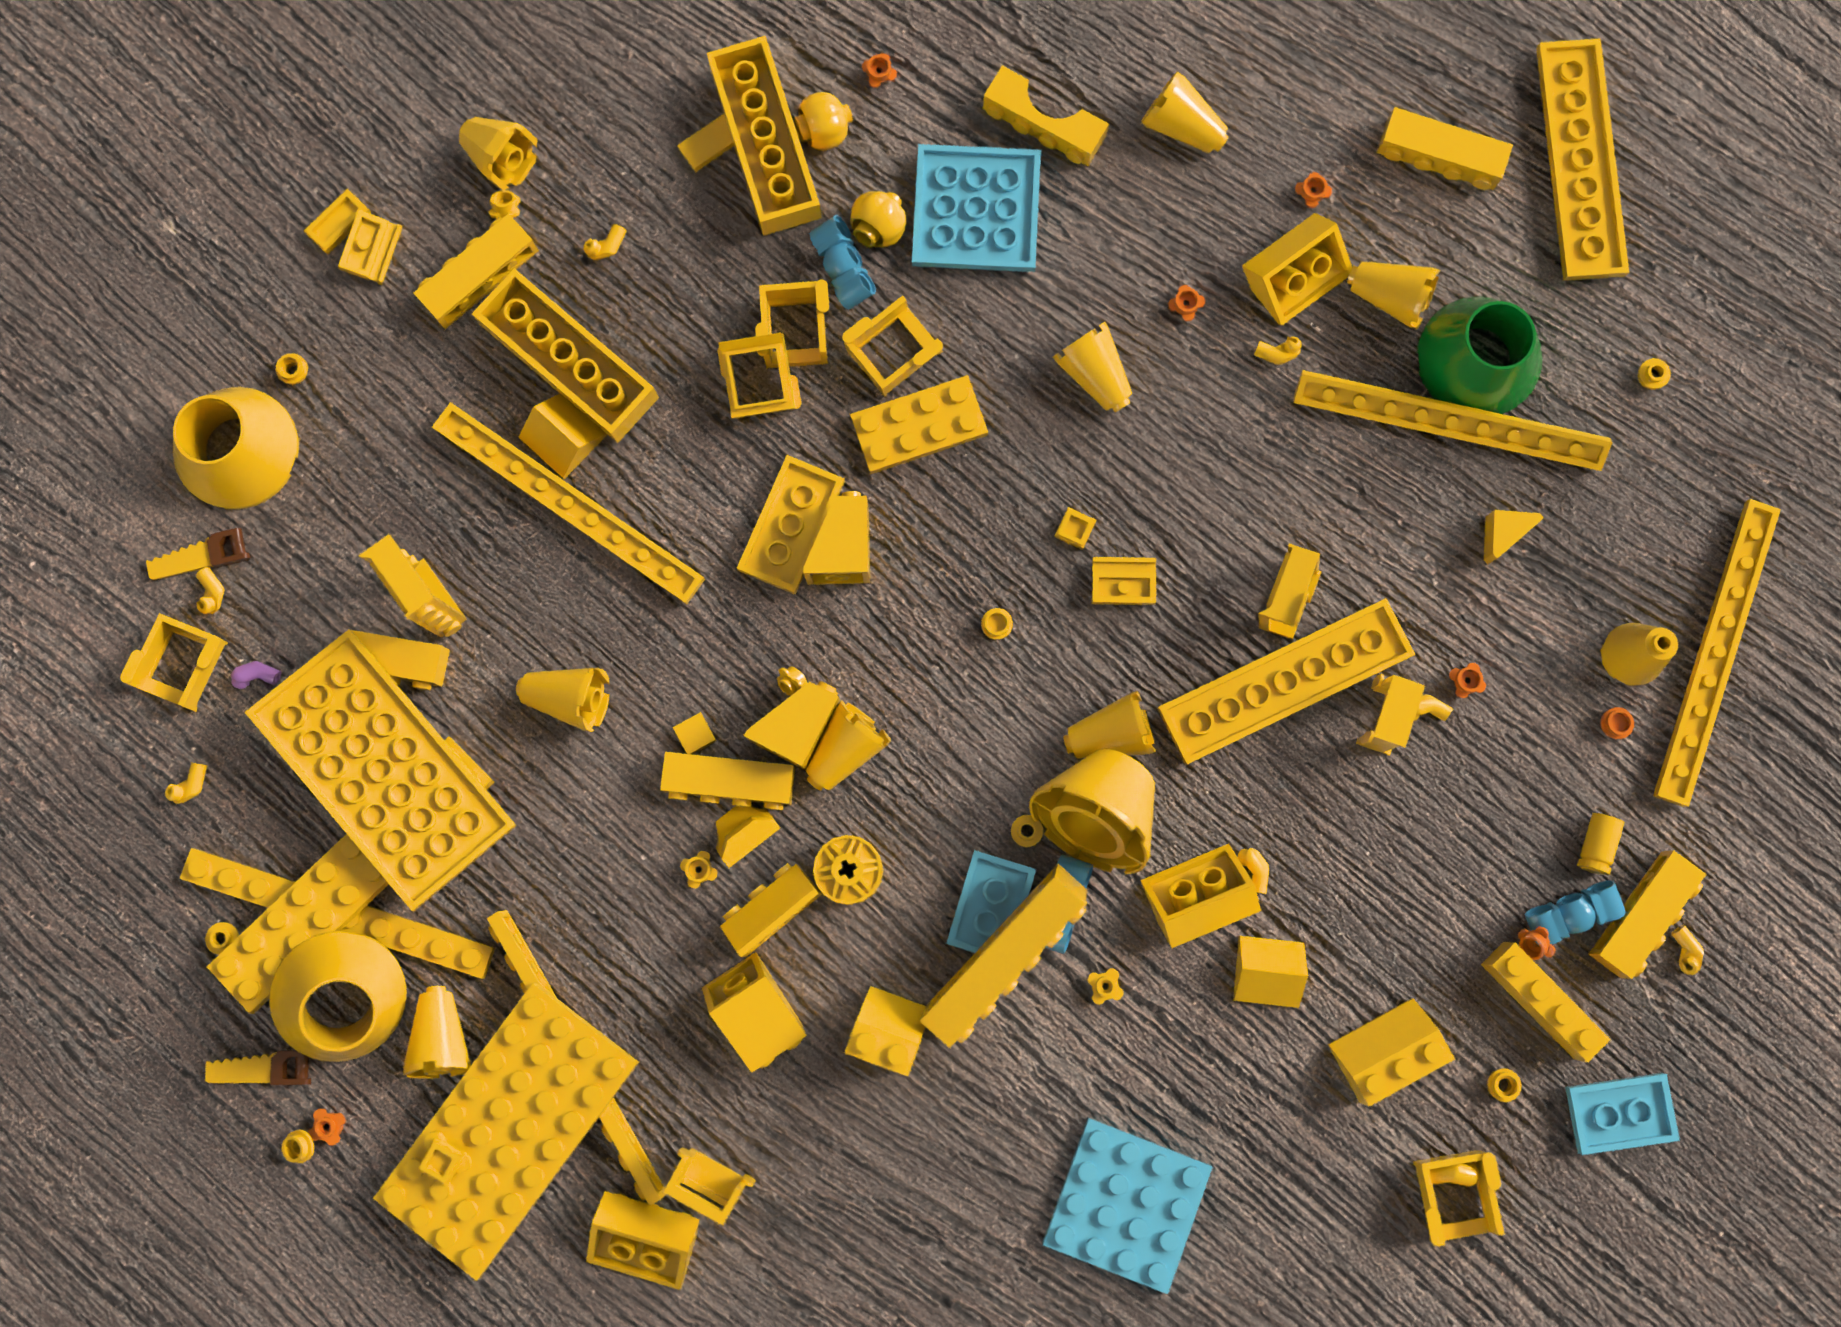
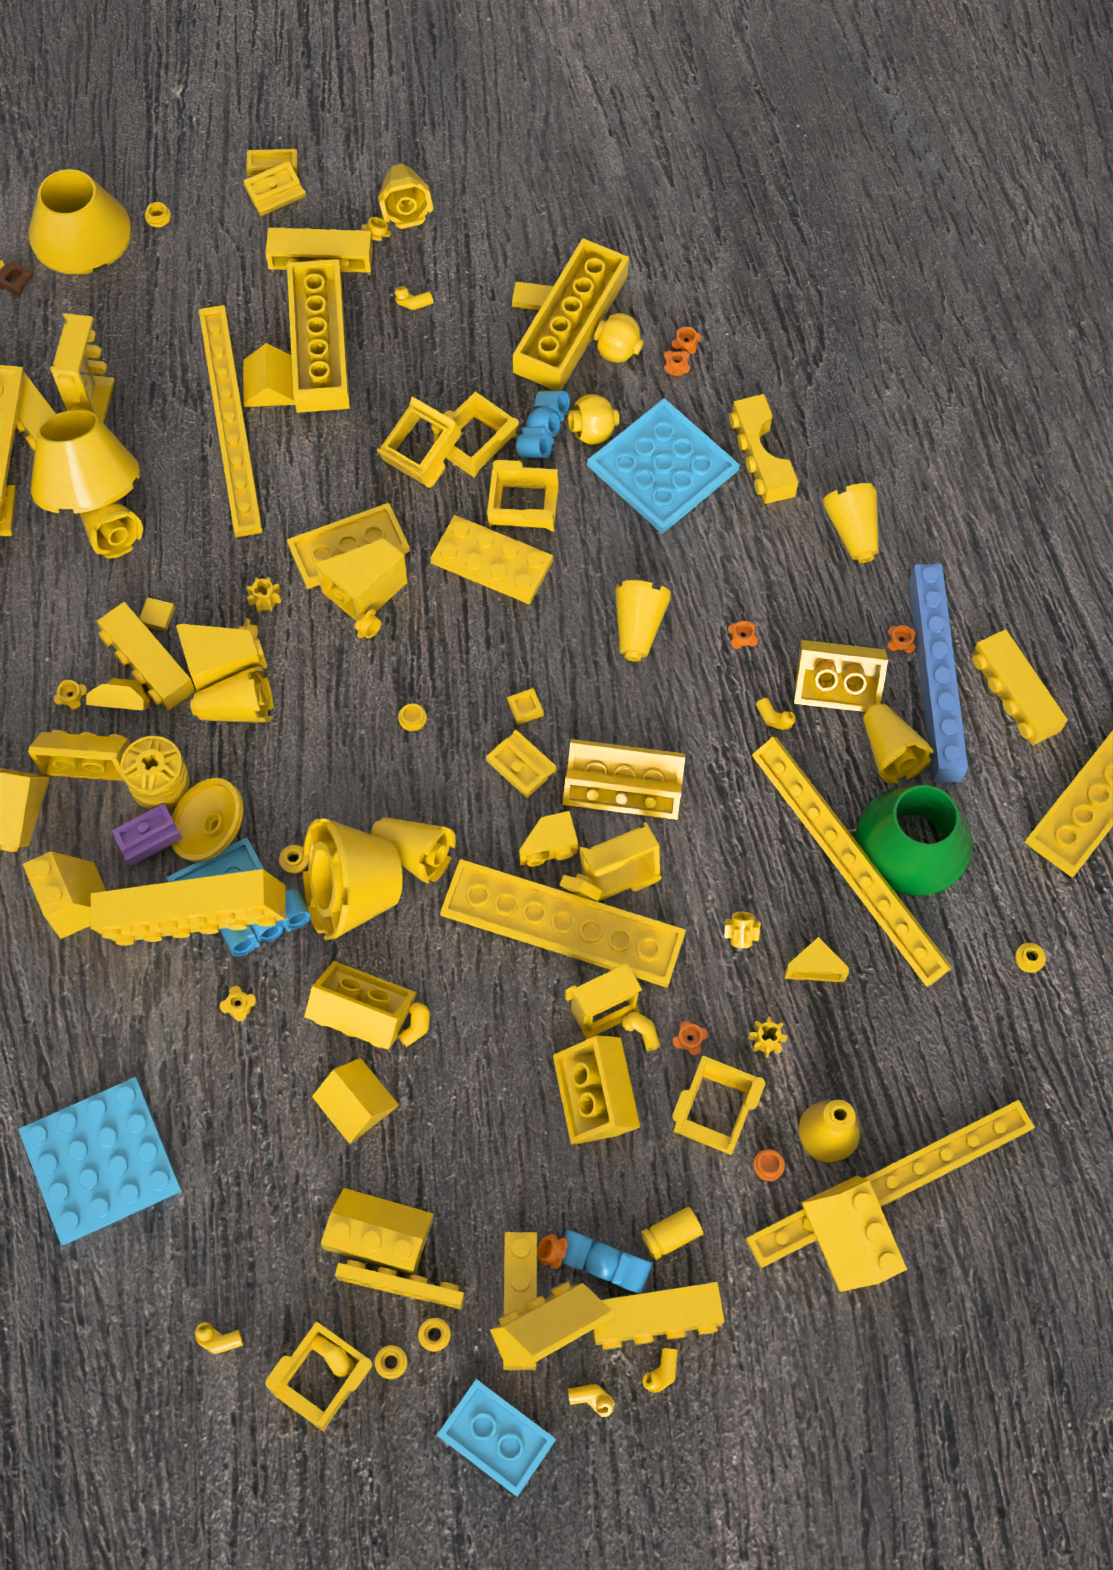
camera: 40 degrees right, 15 degrees down
none -> yellow cone [30,410,140,513]
none -> medium lavender plate [112,803,183,867]
none -> yellow dish [172,778,243,862]
none -> yellow arm [195,1322,243,1354]
none -> yellow gear [247,577,281,613]
none -> yellow plate [335,1260,465,1310]
none -> yellow plate [354,609,381,638]
none -> yellow plate [375,1345,408,1379]
none -> yellow slope [490,1281,615,1367]
none -> yellow slope [519,811,578,867]
none -> yellow slope [553,1035,640,1145]
none -> yellow plate [559,874,602,901]
none -> yellow slope [562,739,686,820]
none -> yellow arm [568,1384,614,1417]
none -> orange plate [664,351,690,376]
none -> yellow piece [672,1056,765,1155]
none -> yellow gear [724,912,761,948]
none -> yellow gear [748,1017,788,1058]
none -> yellow slope [801,1176,907,1292]
none -> medium blue brick [909,564,968,783]

